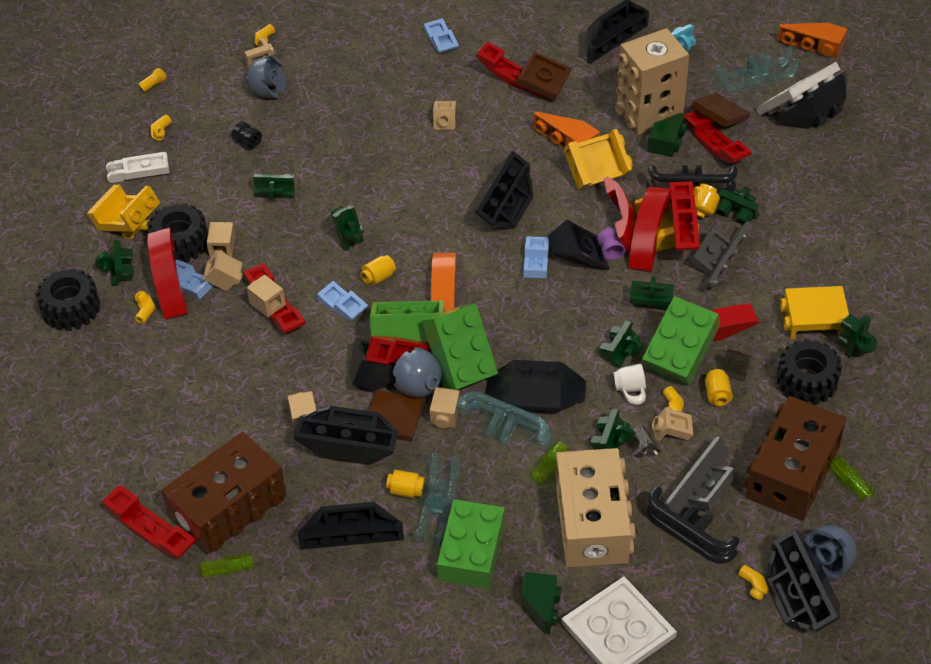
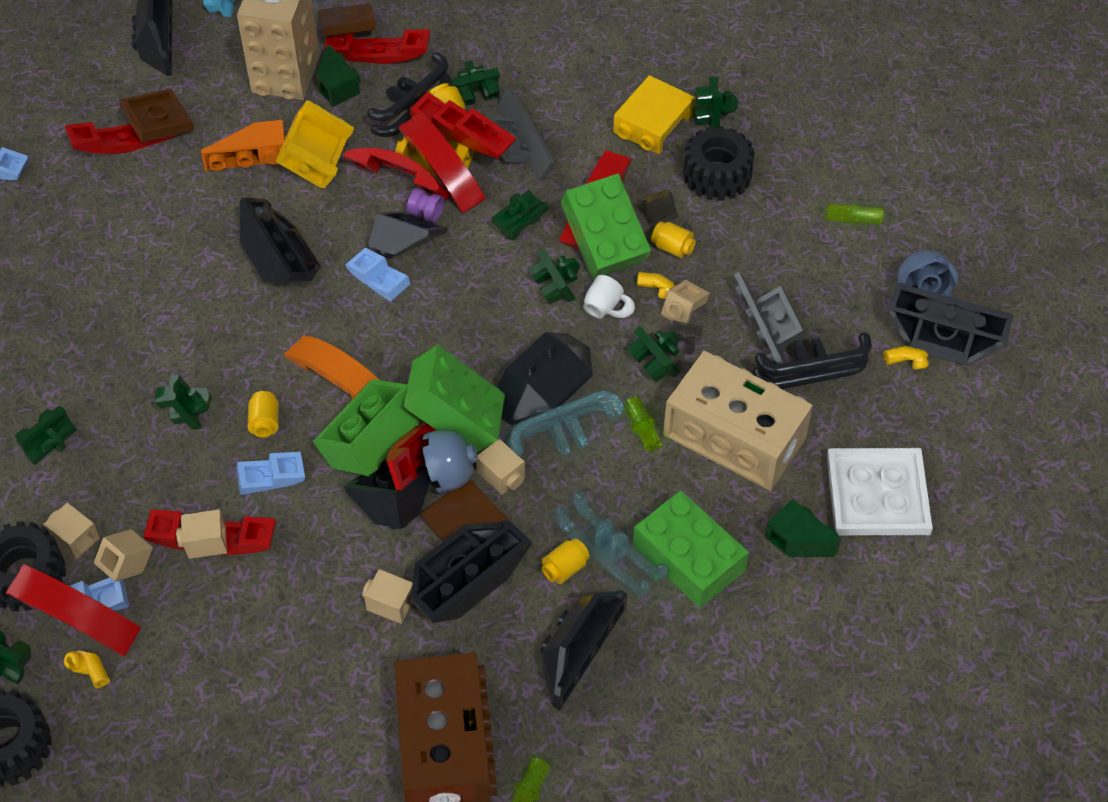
camera: 55 degrees left, 5 degrees up
tan bracket [433,101,456,130] -> none
reddish brown piece [744,396,847,522] -> none

